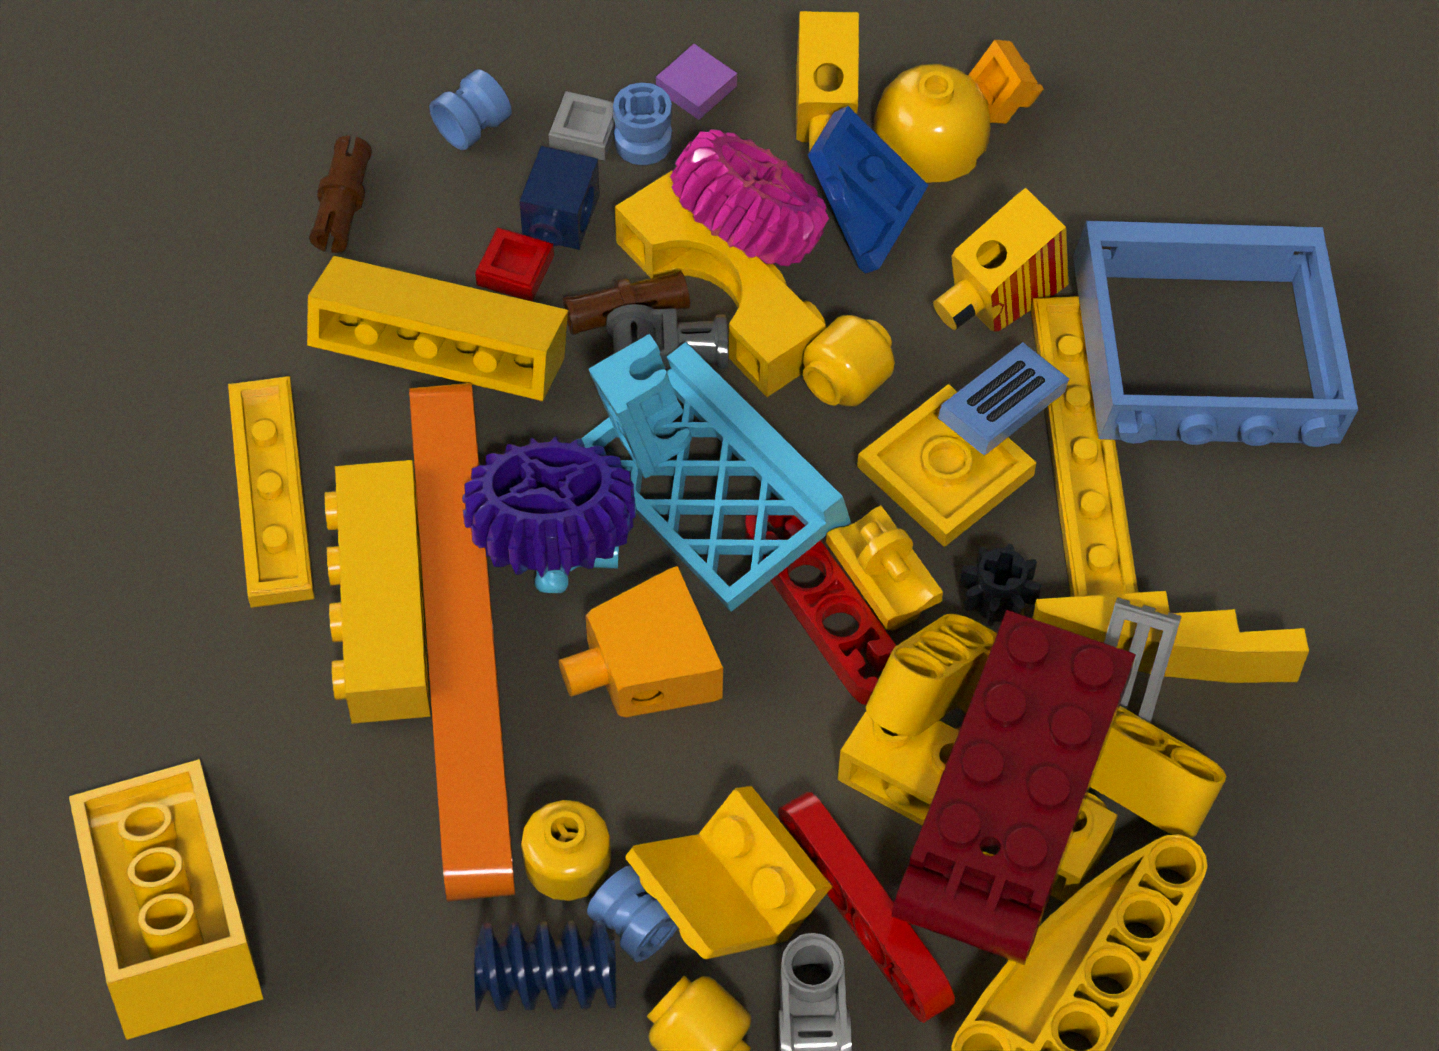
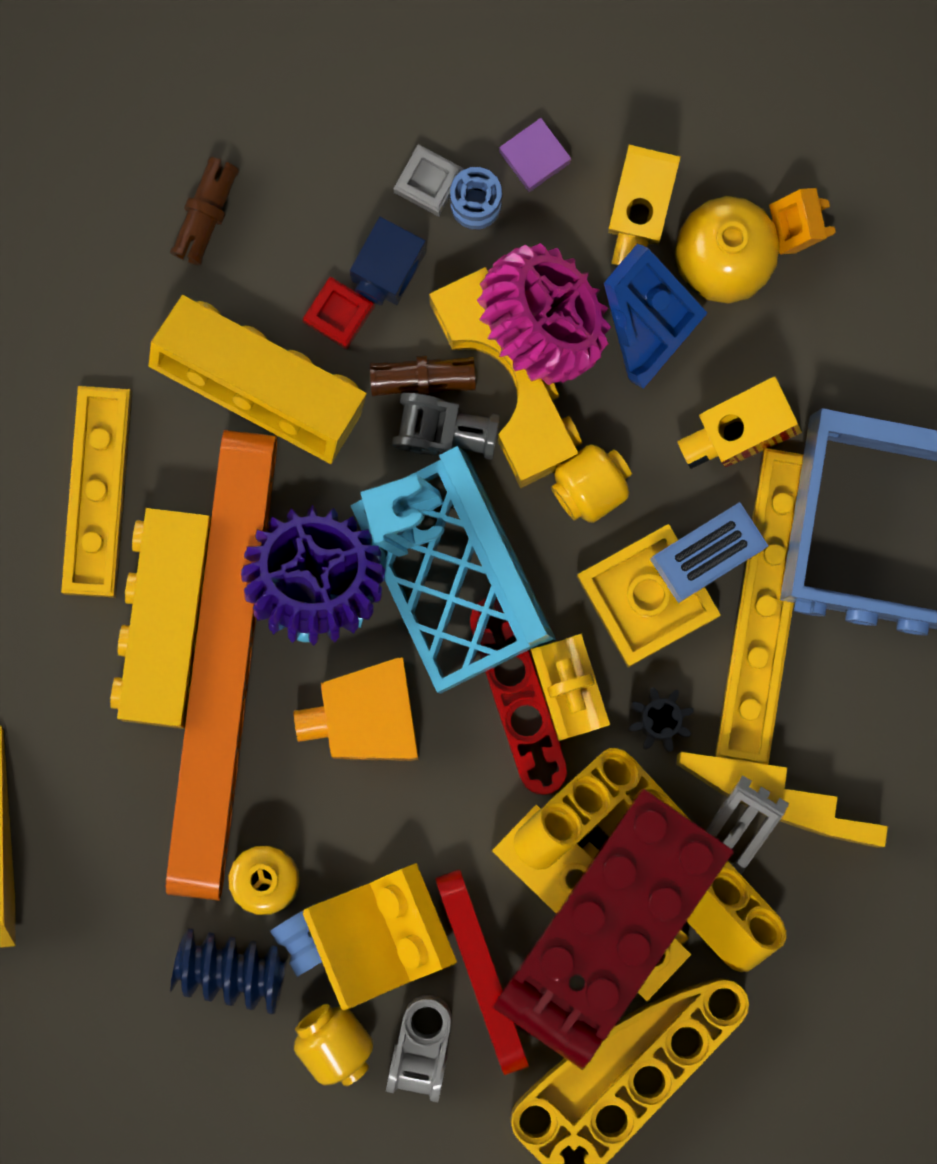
camera: 15 degrees right, 25 degrees up
medium blue wheel [429,69,512,150] -> none

